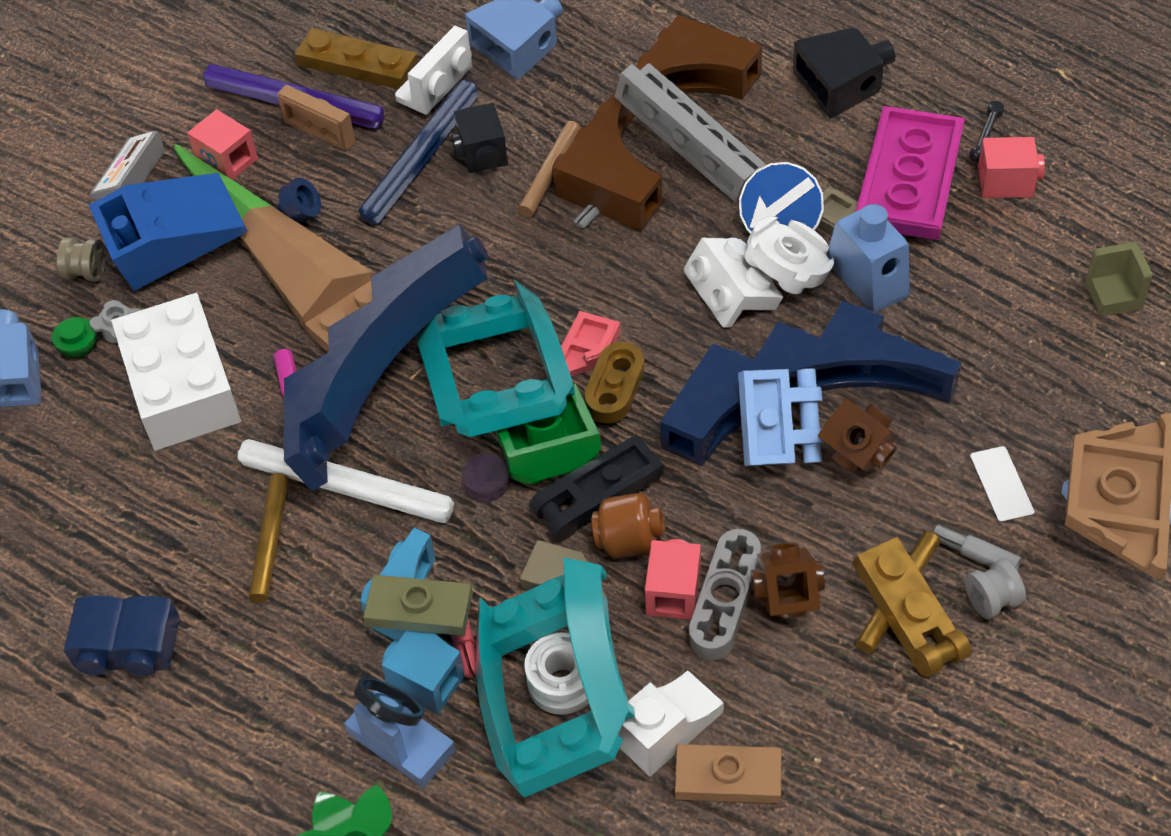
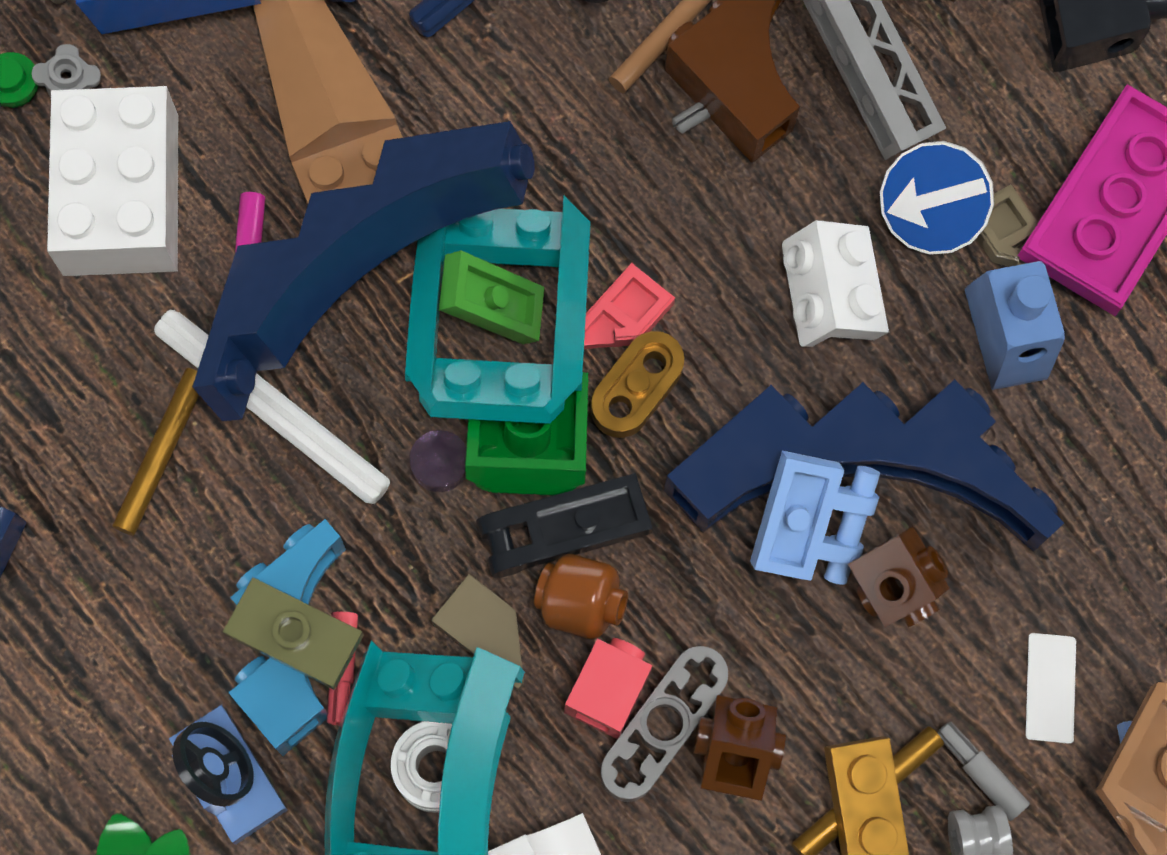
camera: 10 degrees right, 20 degrees up
white plate [744,216,834,294] -> none
none -> bright green plate [439,250,545,344]

